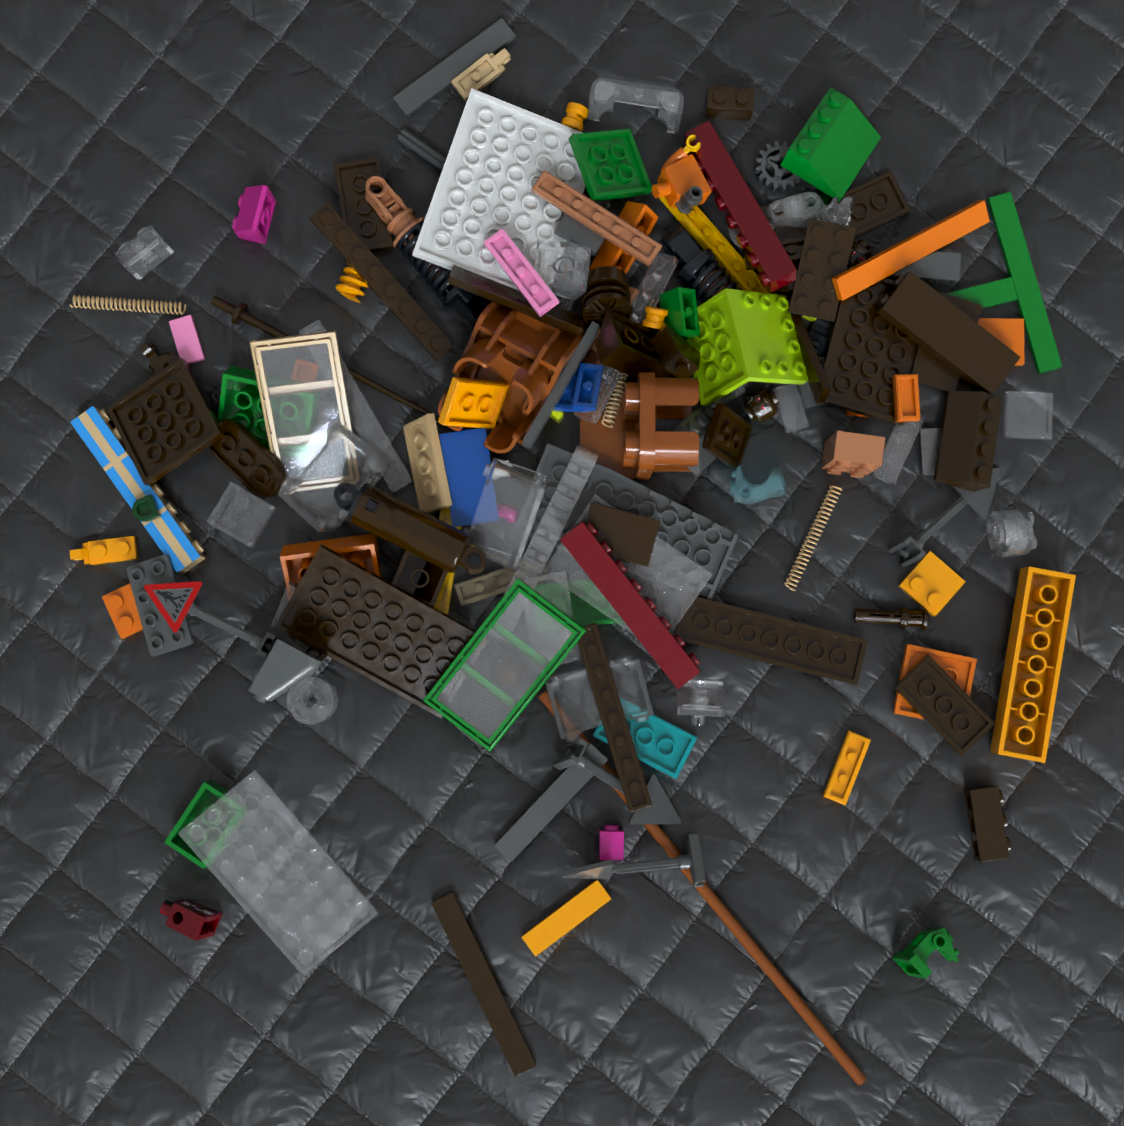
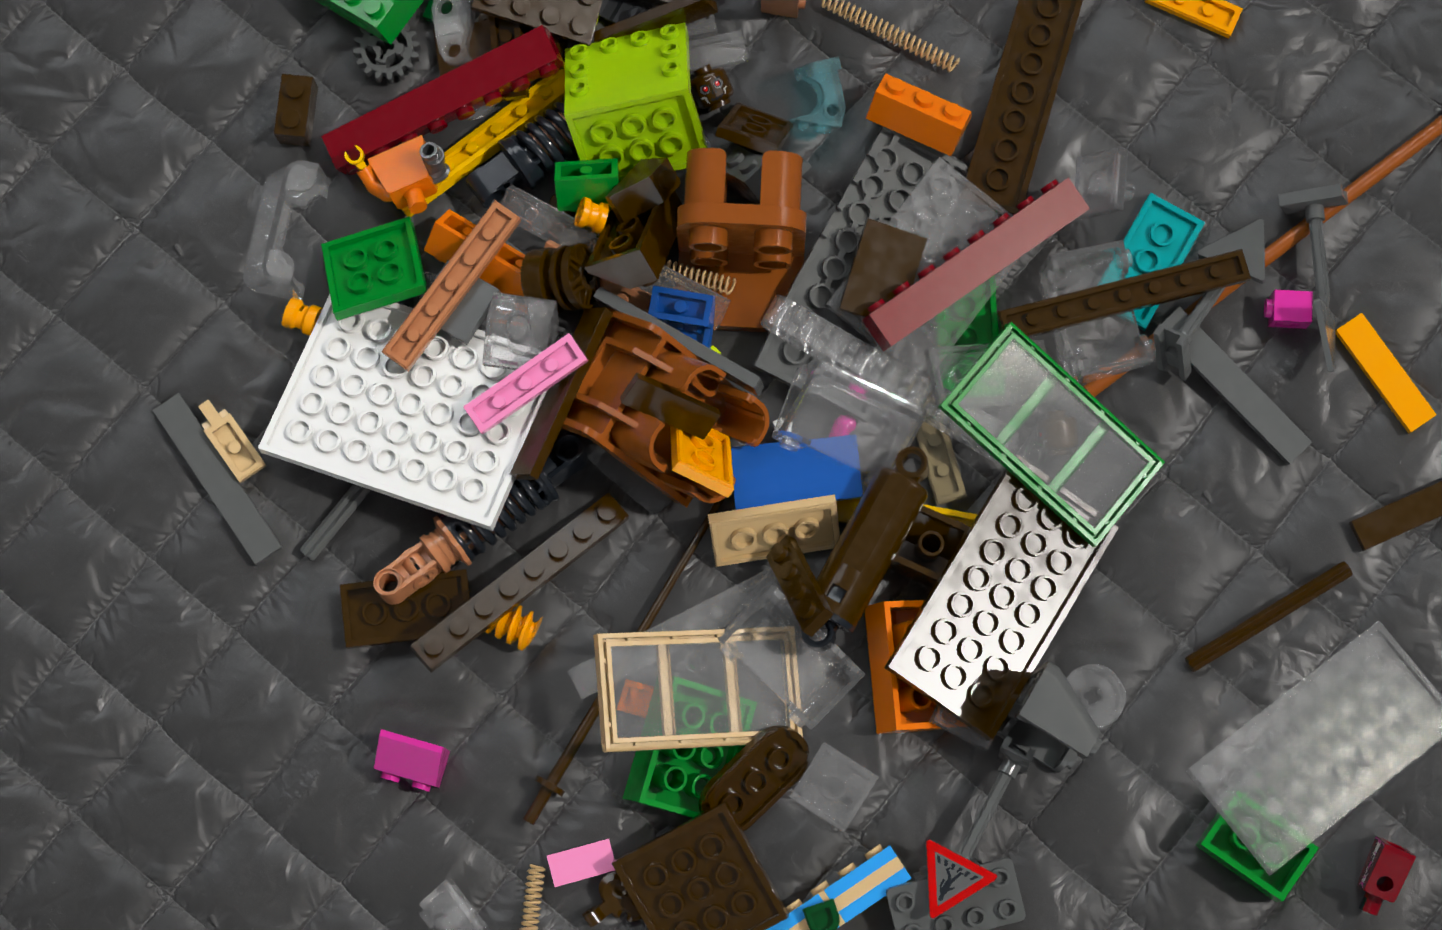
camera: 85 degrees left, 5 degrees down
none -> dark brown tile [620,373,721,440]
none -> dark brown plate [766,534,834,637]
none -> orange slope [866,73,972,156]
none -> dark brown axle [1185,561,1353,672]

